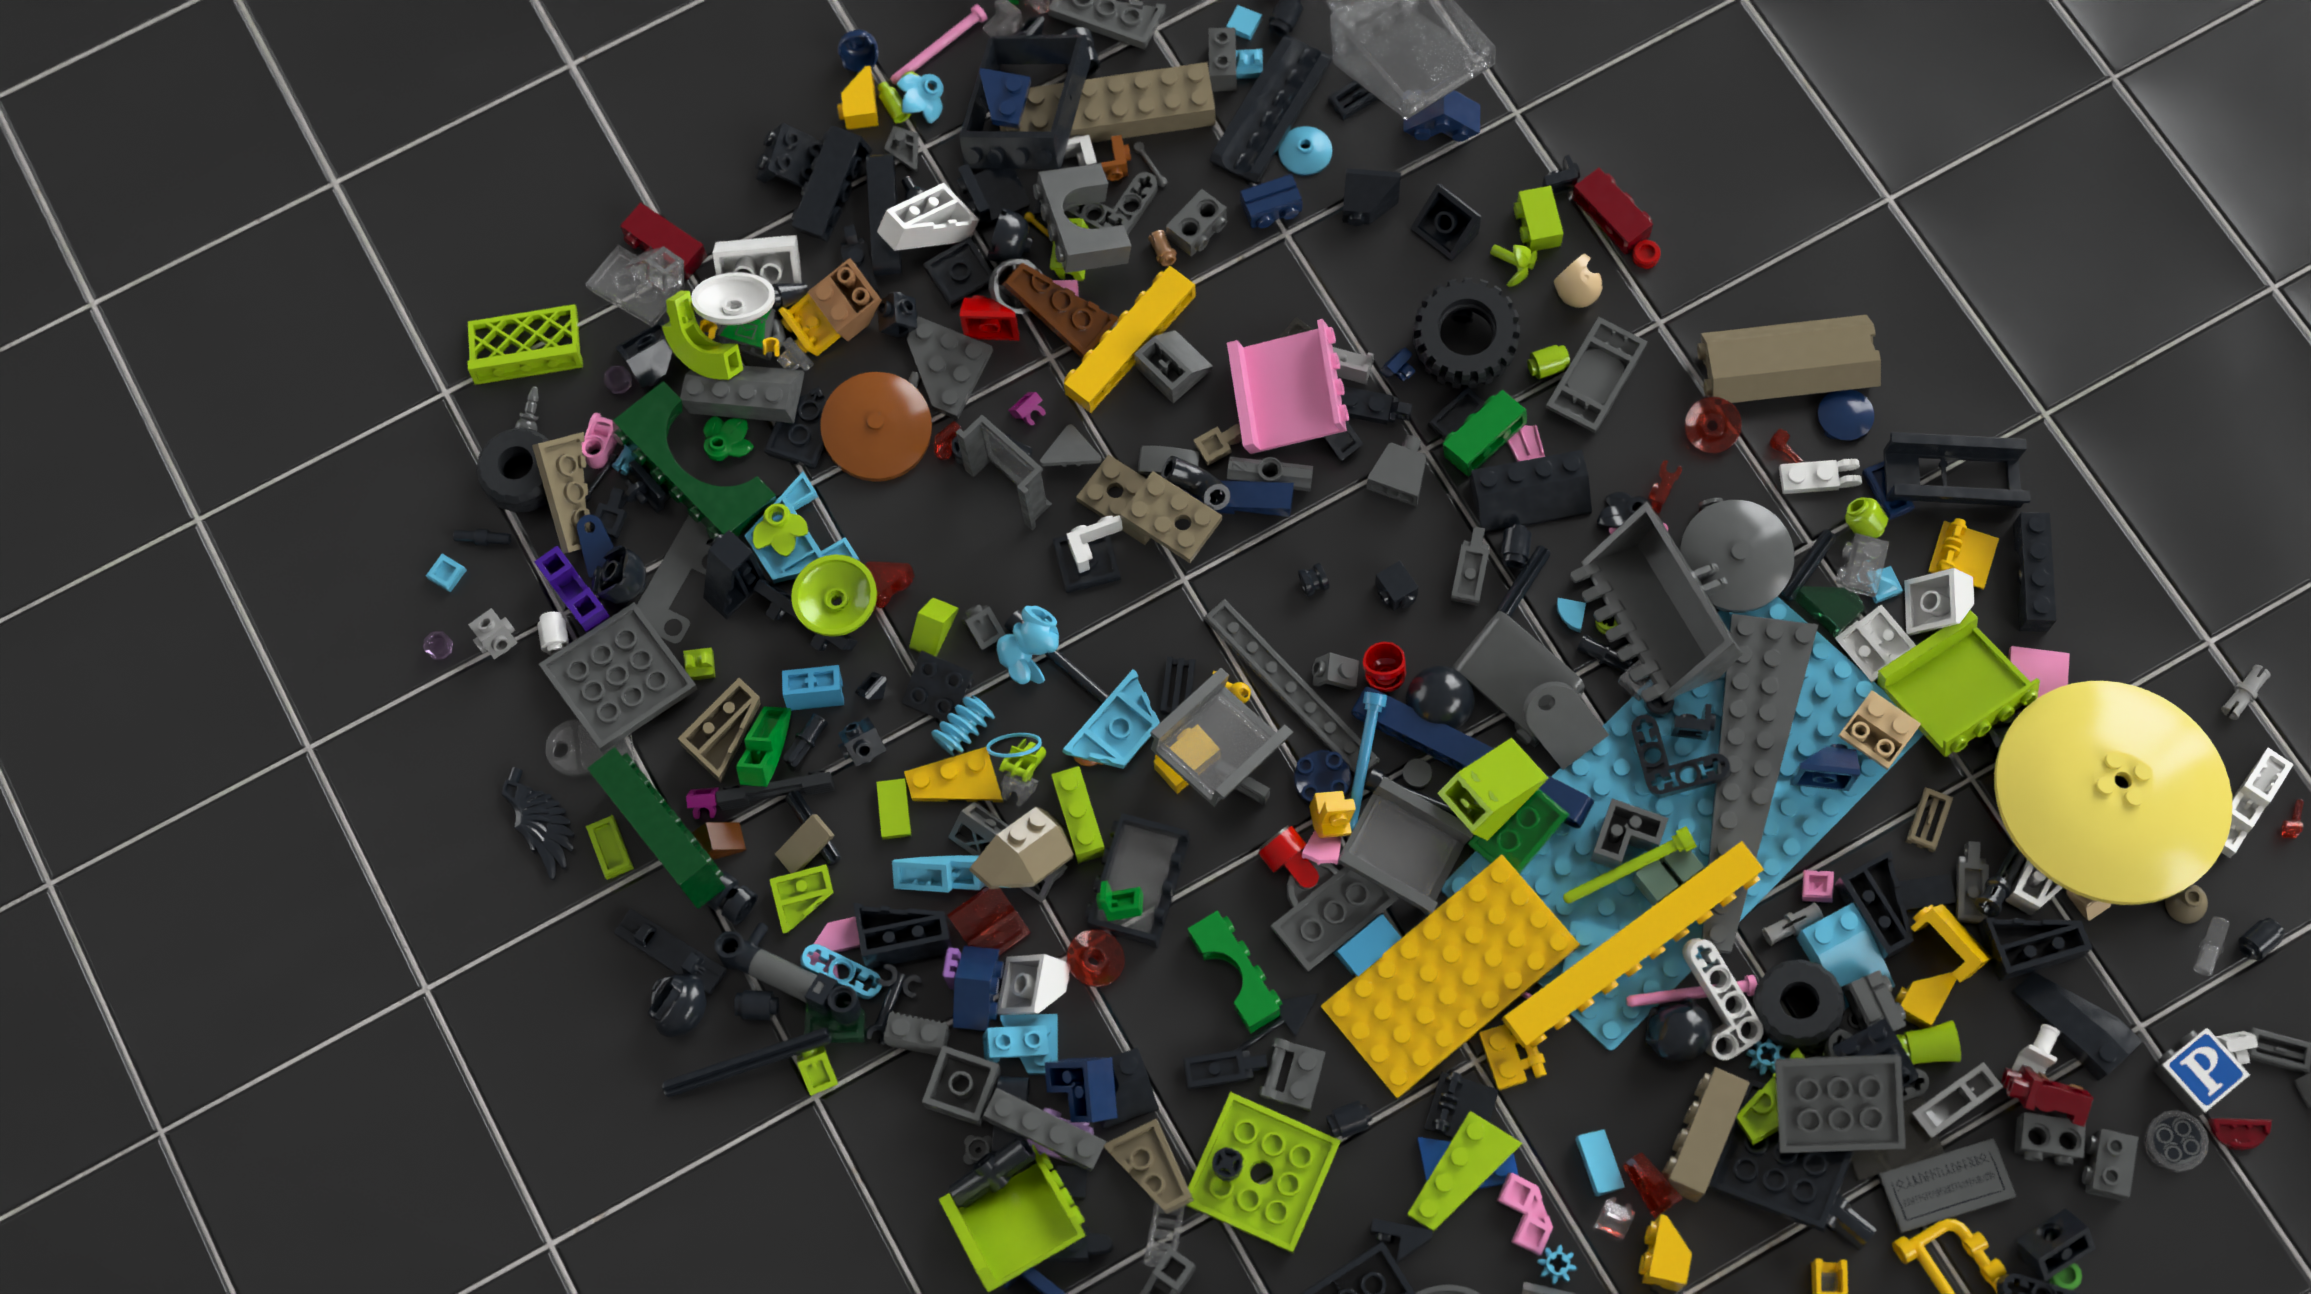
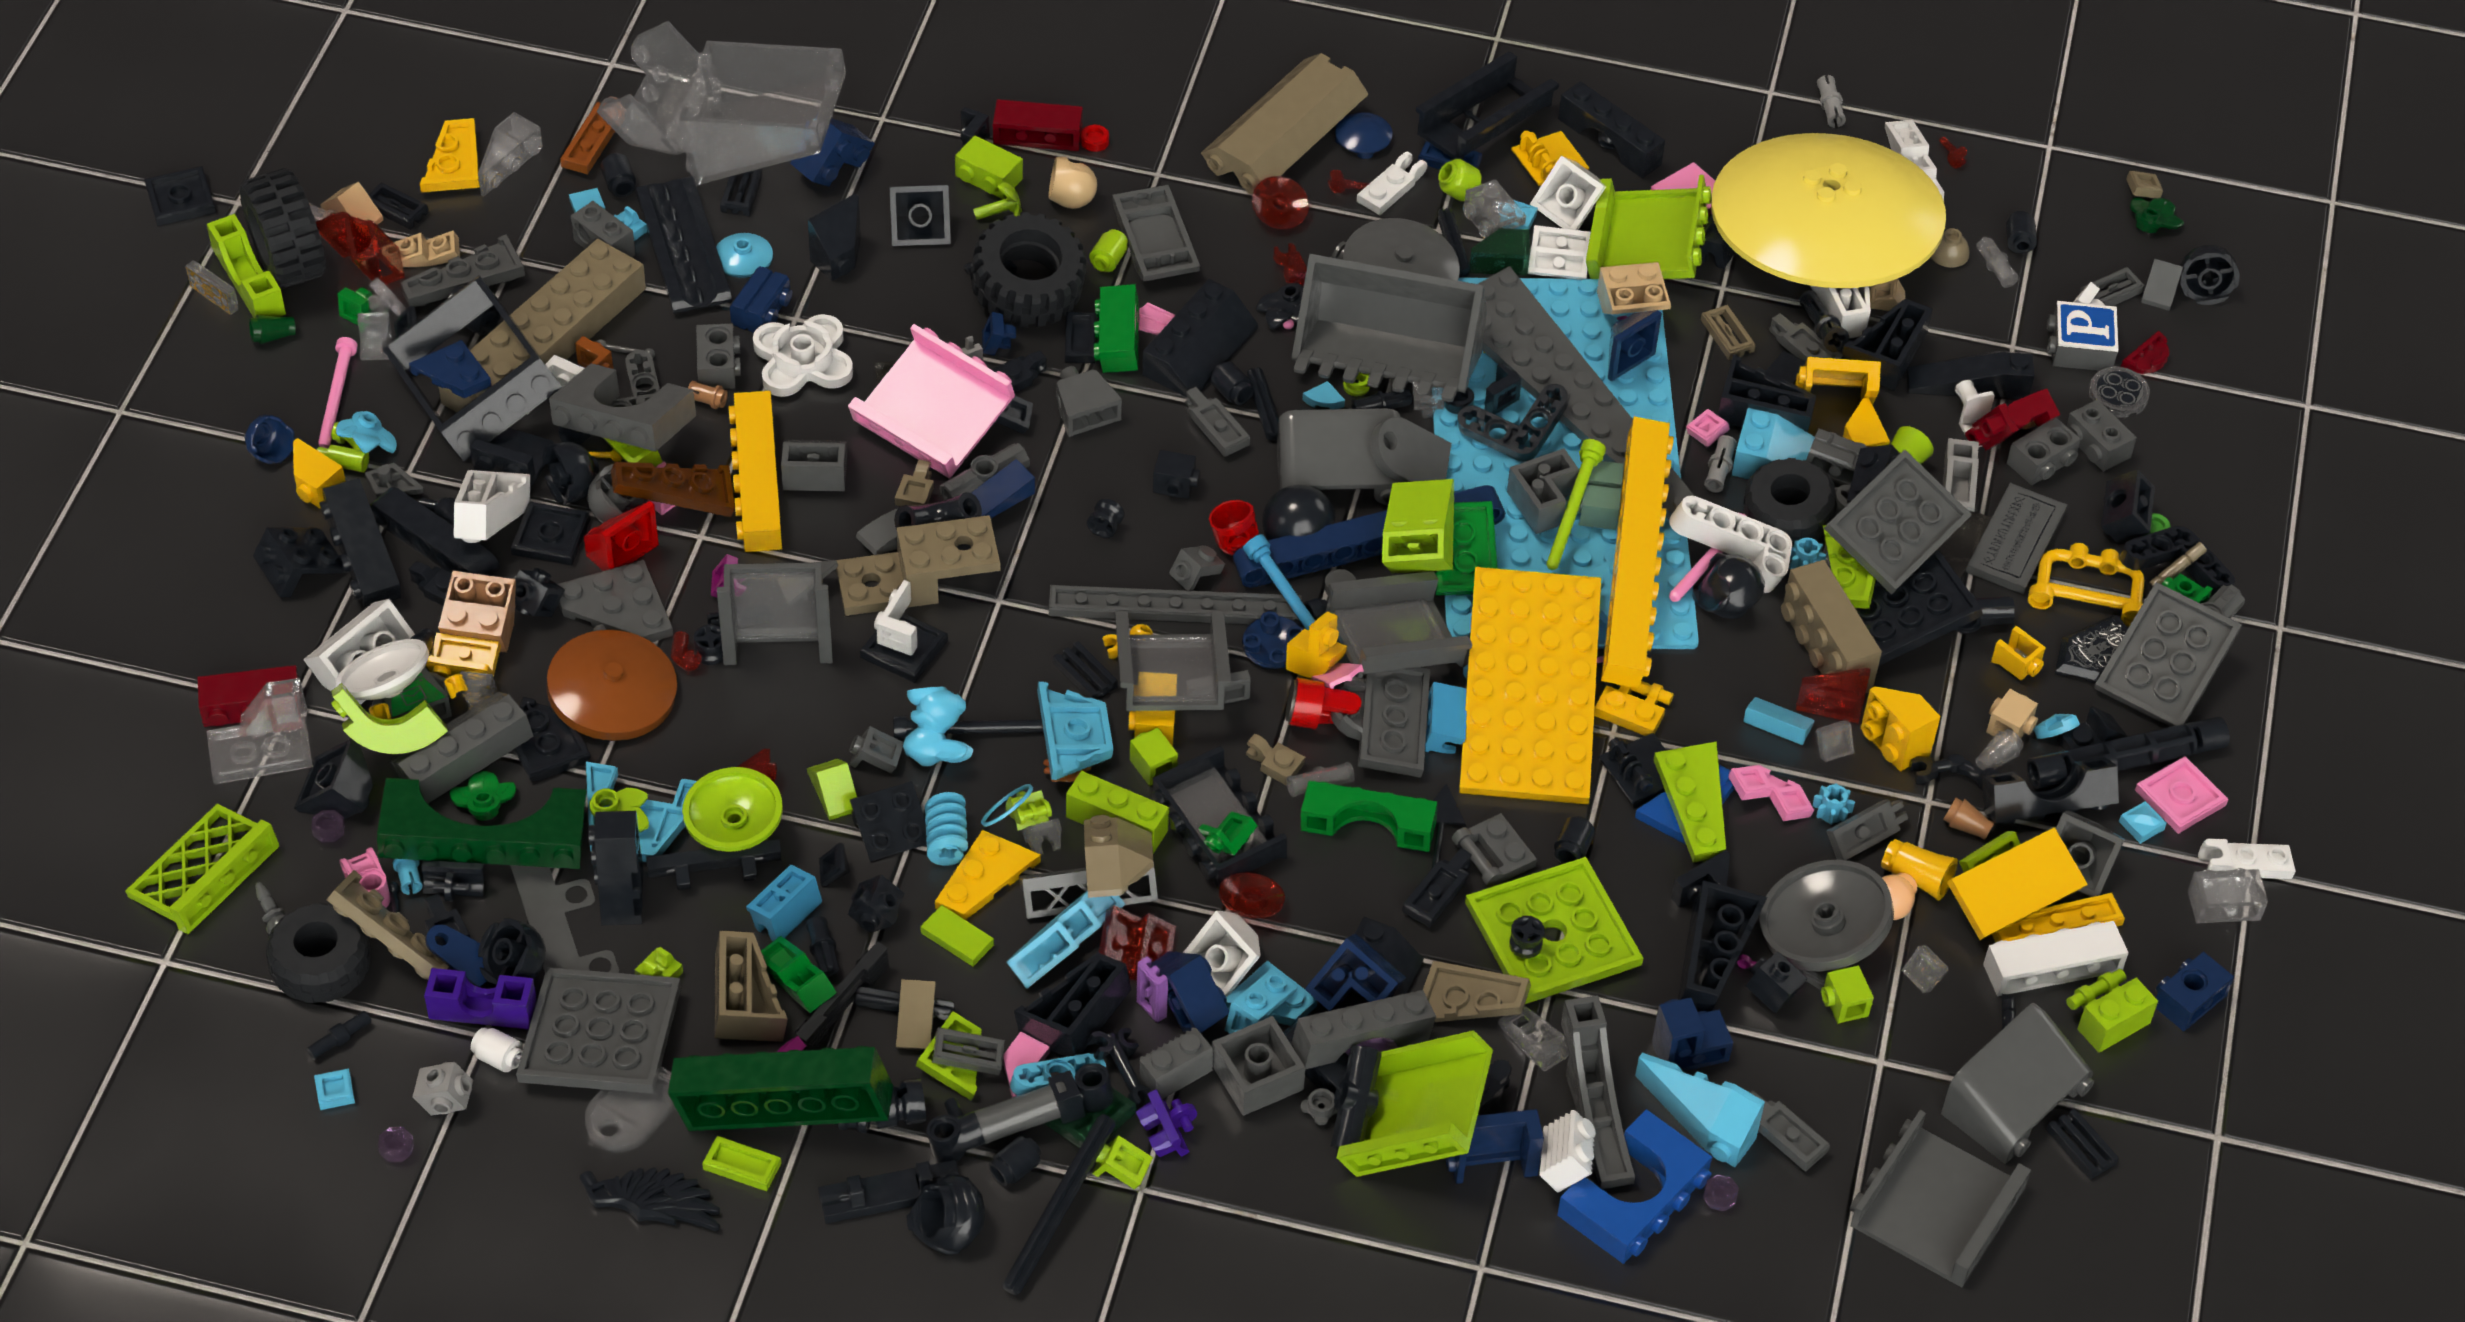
camera: 55 degrees left, 20 degrees down
none -> white plant [753,314,853,397]
none -> dark grey tile [932,1027,1005,1075]
none -> lime brick [1130,728,1178,787]
none -> dark purple hips [1136,1089,1198,1157]
none -> dark tan plate [1246,734,1305,786]
none -> clear pin [1286,762,1354,797]

